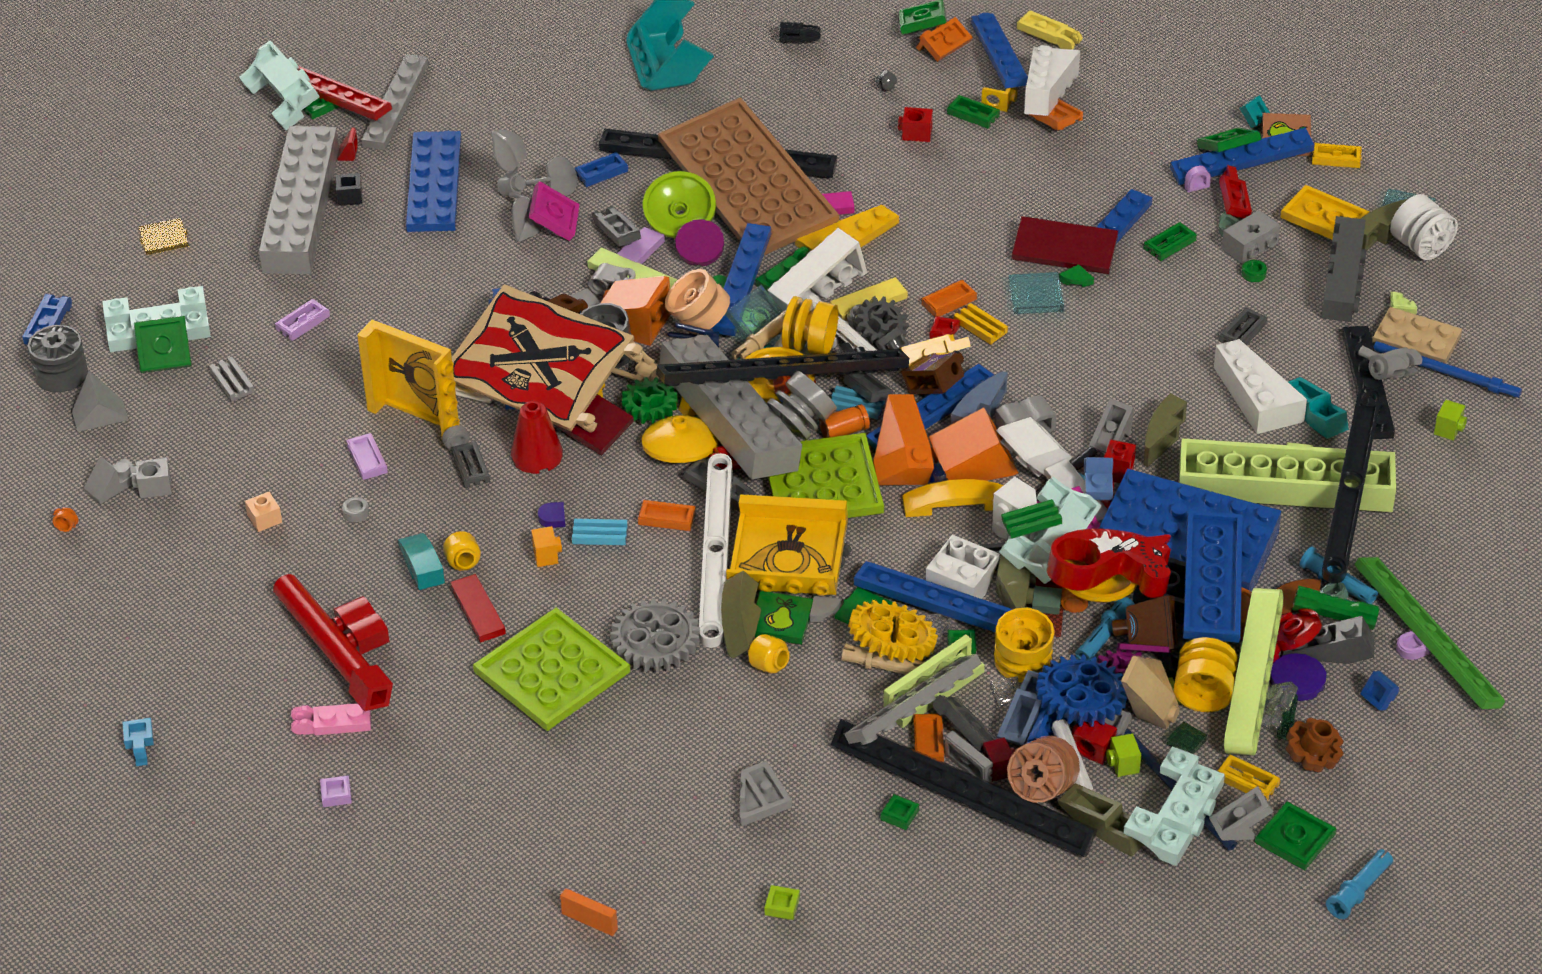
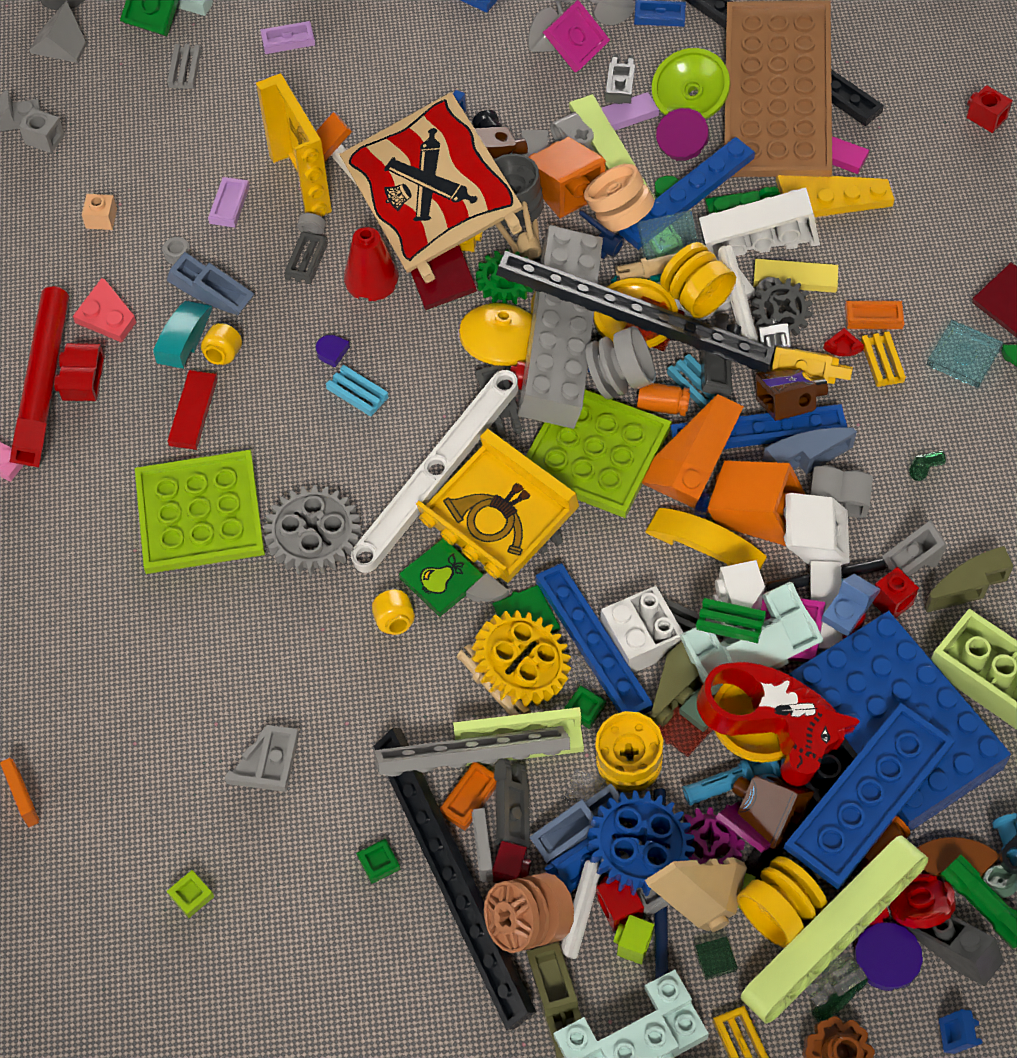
camera: 35 degrees right, 15 degrees up
light orange plate [531,526,562,567] -> none
orange tile [638,500,696,531] -> none
olive slope [721,571,761,659] -> none
dark grey hinge [877,71,897,91] -> none
none -> coral wing [73,278,136,343]
none -> sand blue slope [167,252,254,315]
none -> clear green arm [909,450,946,481]

